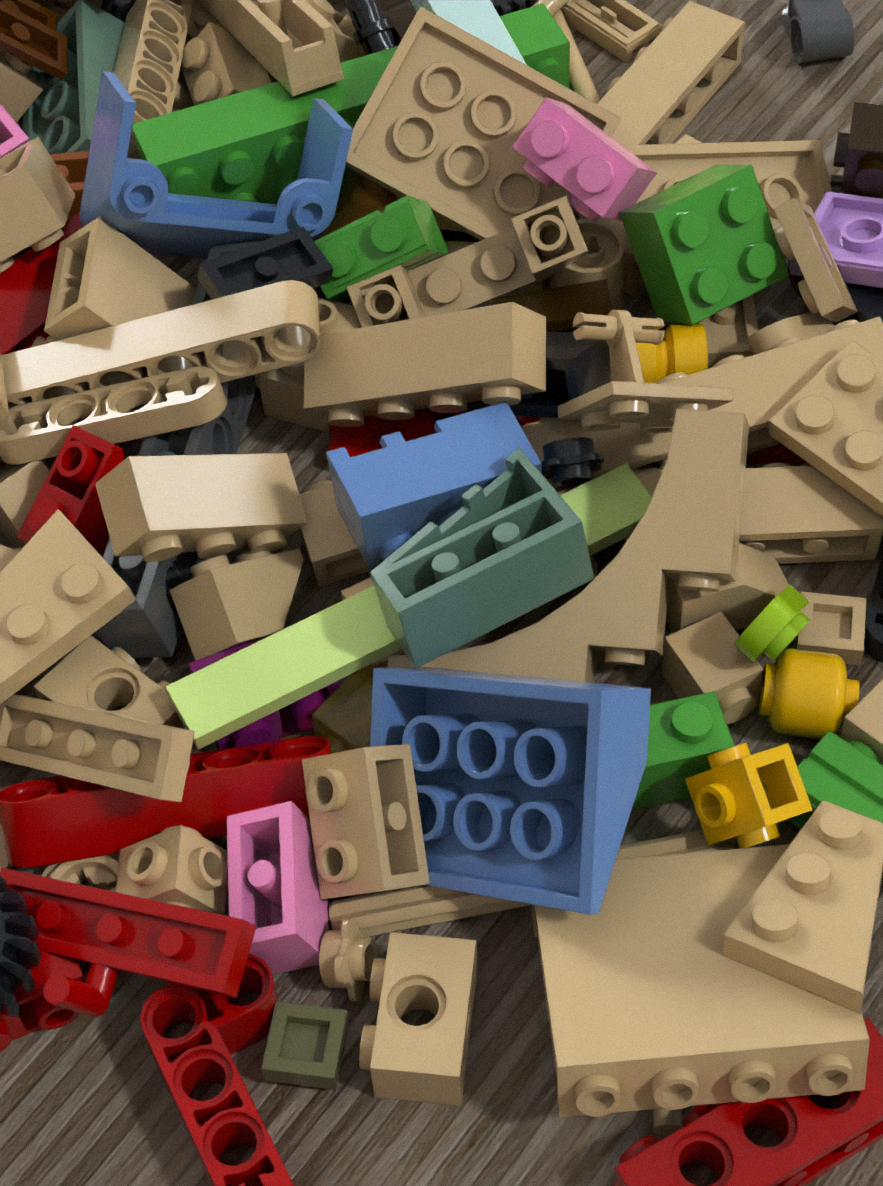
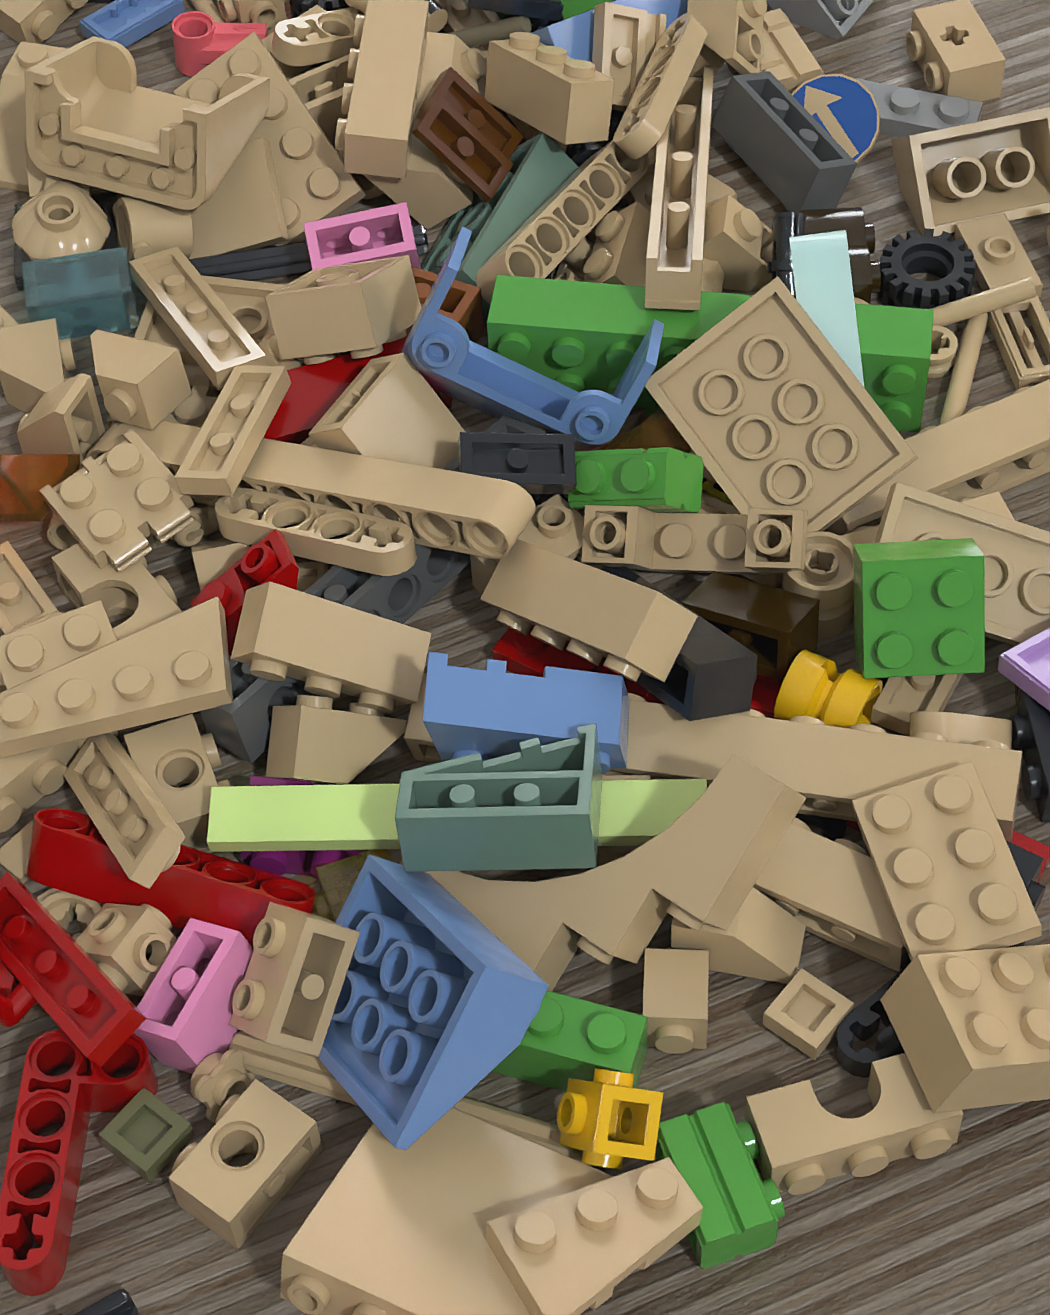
camera: 30 degrees right, 0 degrees up
bright pink brick [512,97,657,222] -> none
black plate [541,437,604,486] -> none
tan plate [558,310,733,434] -> none
lime plate [733,584,811,662] -> none
yellow head [759,649,860,740] -> none
tan plate [774,198,858,322] -> none

